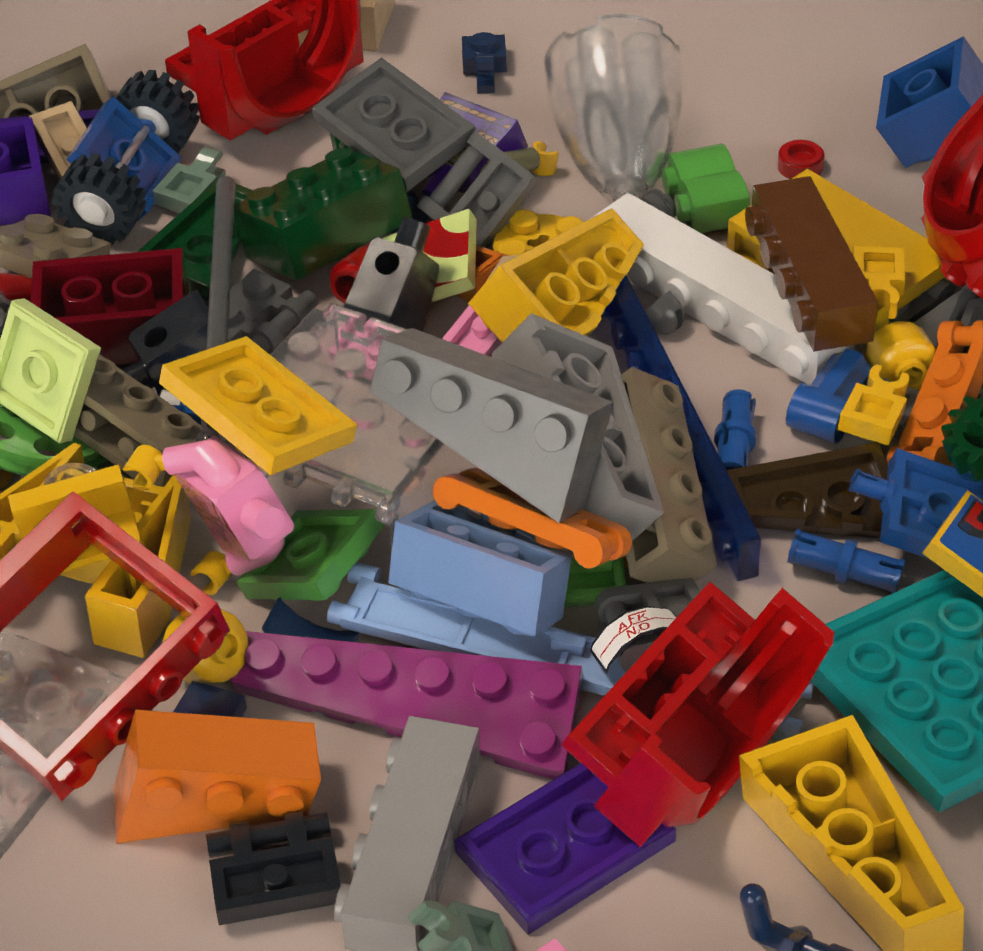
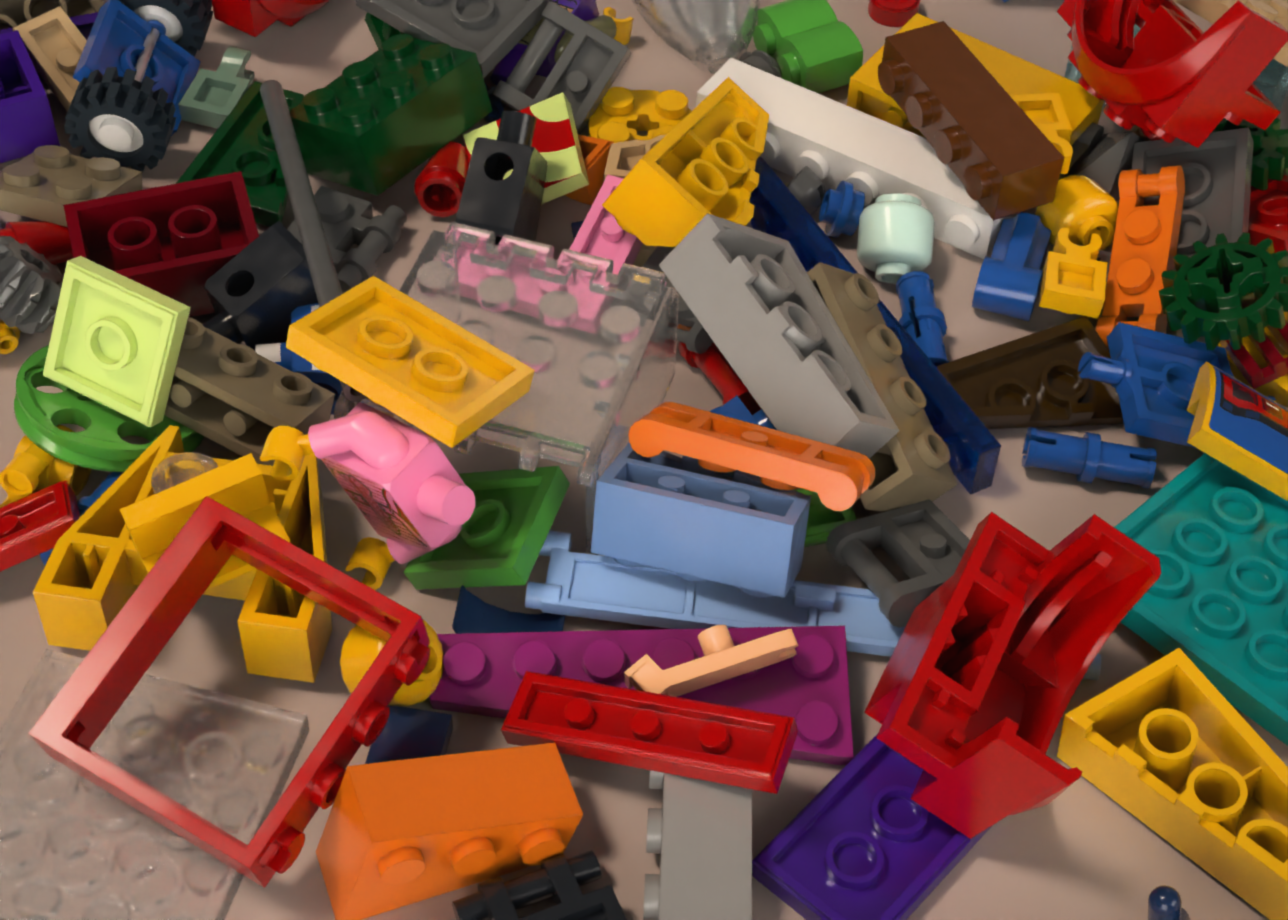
camera: 15 degrees left, 5 degrees up
wedge [369,328,614,523] -> none
white sticker [590,606,677,673] -> none
none -> red tile [501,671,798,794]
none -> light nougat piece [624,625,798,697]
none -> blue plate [819,181,865,238]
none -> light aqua head [857,193,935,284]

